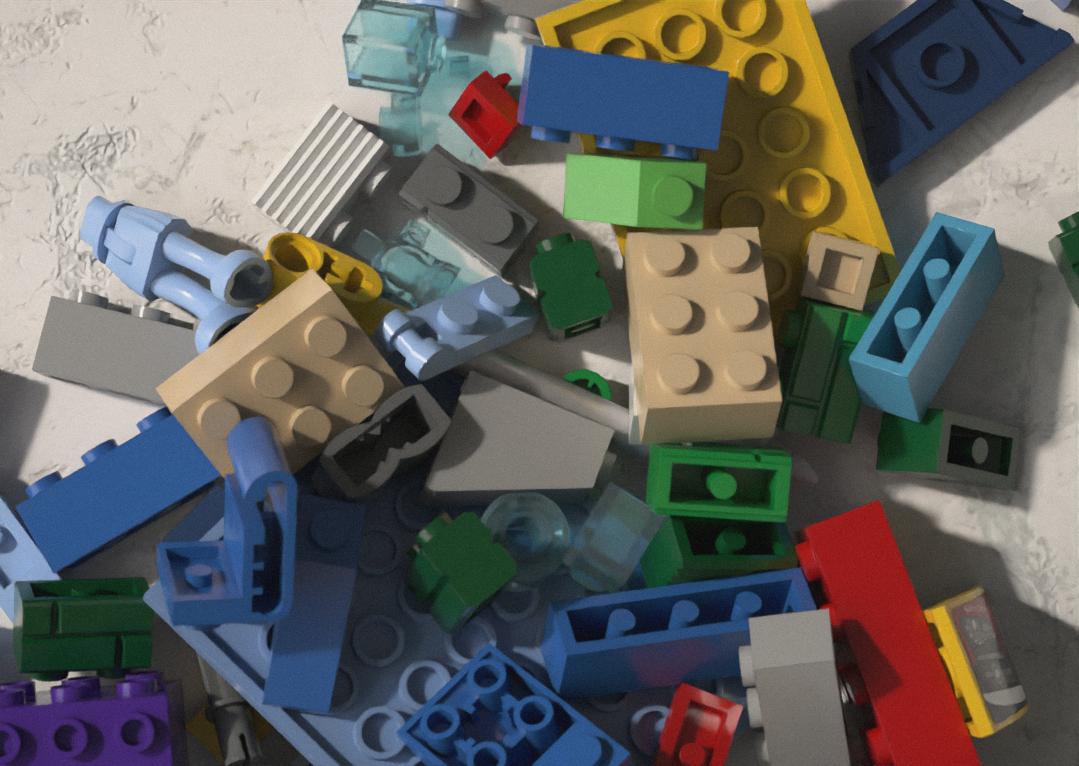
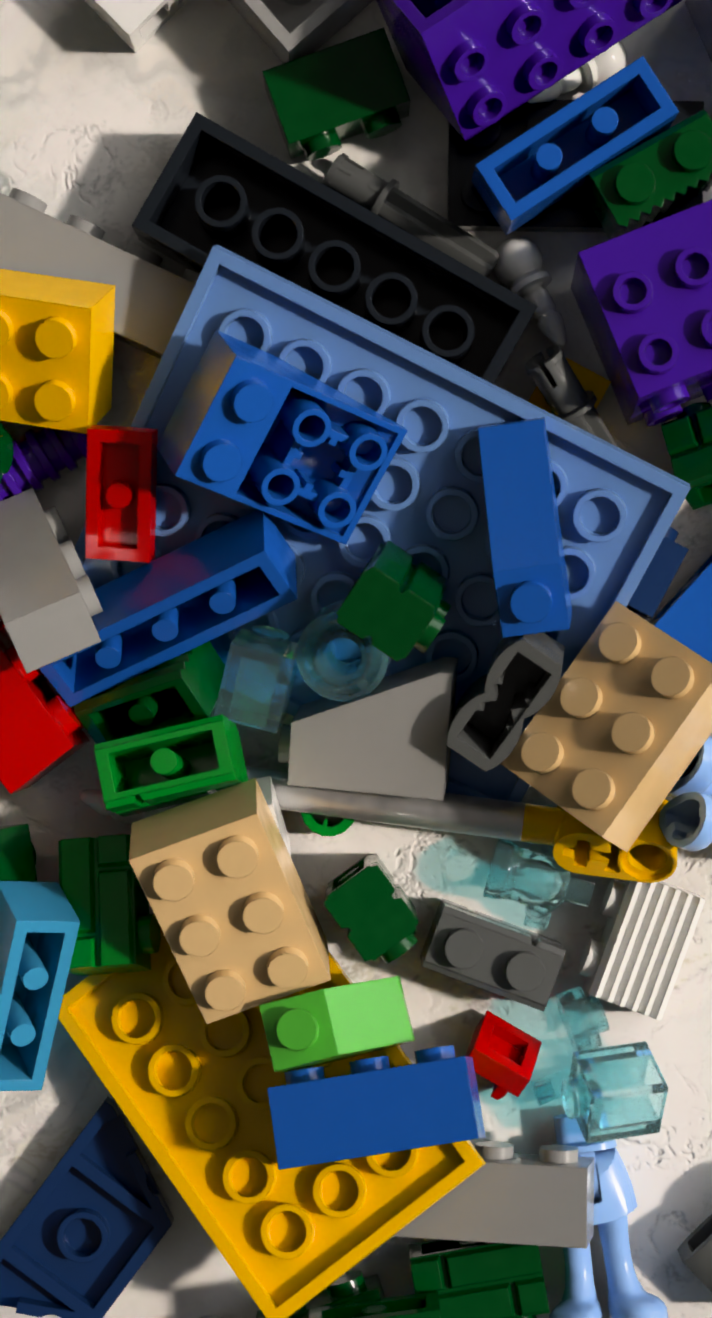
camera: 165 degrees right, 5 degrees up
blue piece [157,417,297,631] -> none
light blue plate [374,275,540,381] -> none
tan plate [796,230,879,311] -> none

